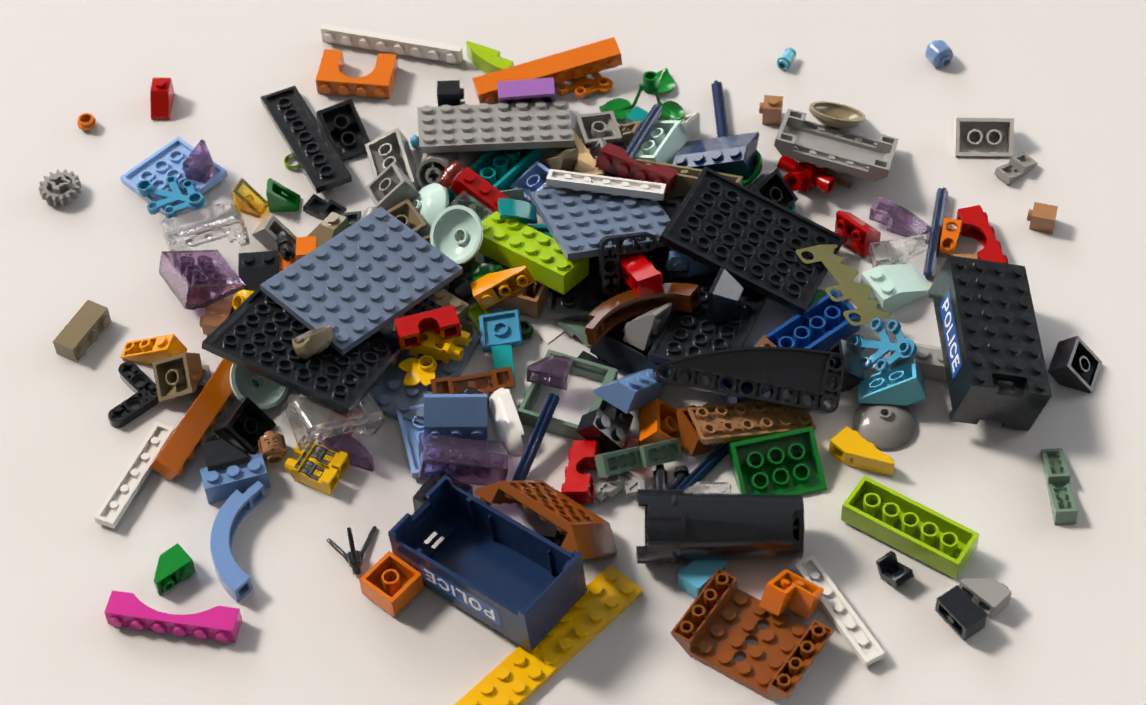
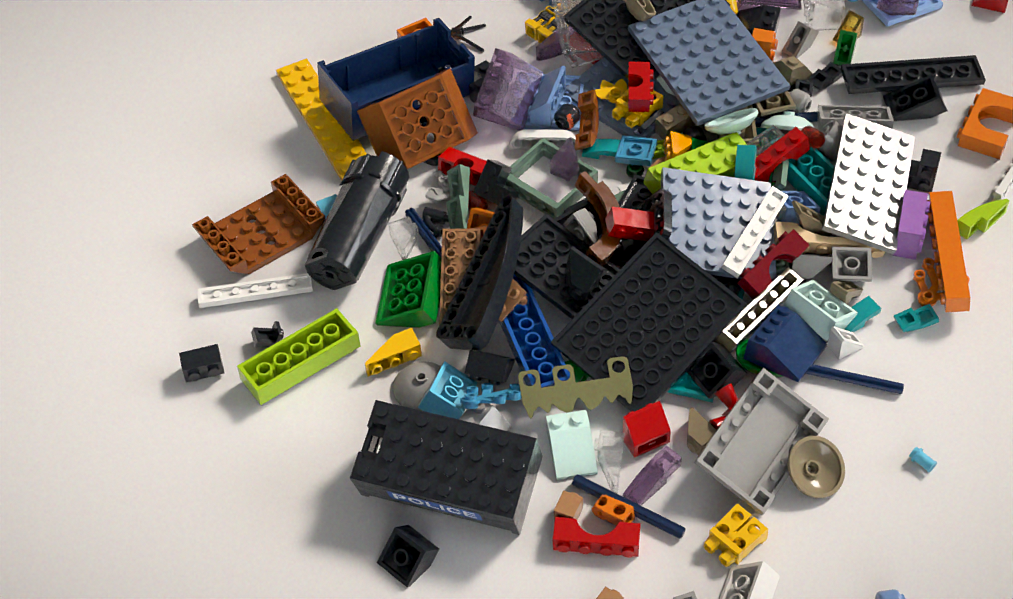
camera: 110 degrees right, 0 degrees up
black axle [275,234,295,261] -> none
light grey slope [365,161,419,211] -> none
dark blue axle [512,393,560,481] -> none
medium blue slope [593,369,665,414] -> none
green plant [599,68,685,121] -> none
dark blue axle [626,104,663,159] -> none
medium nougat brick [759,95,783,126] -> none
orange brick [759,569,824,619] -> none
light grey slope [959,578,1012,620] -> none
sand green slope [1041,448,1078,525] -> none
none -> dark tan slope [687,407,716,455]
none -> yellow hips [704,503,768,567]
none -> teal slope [894,304,939,332]

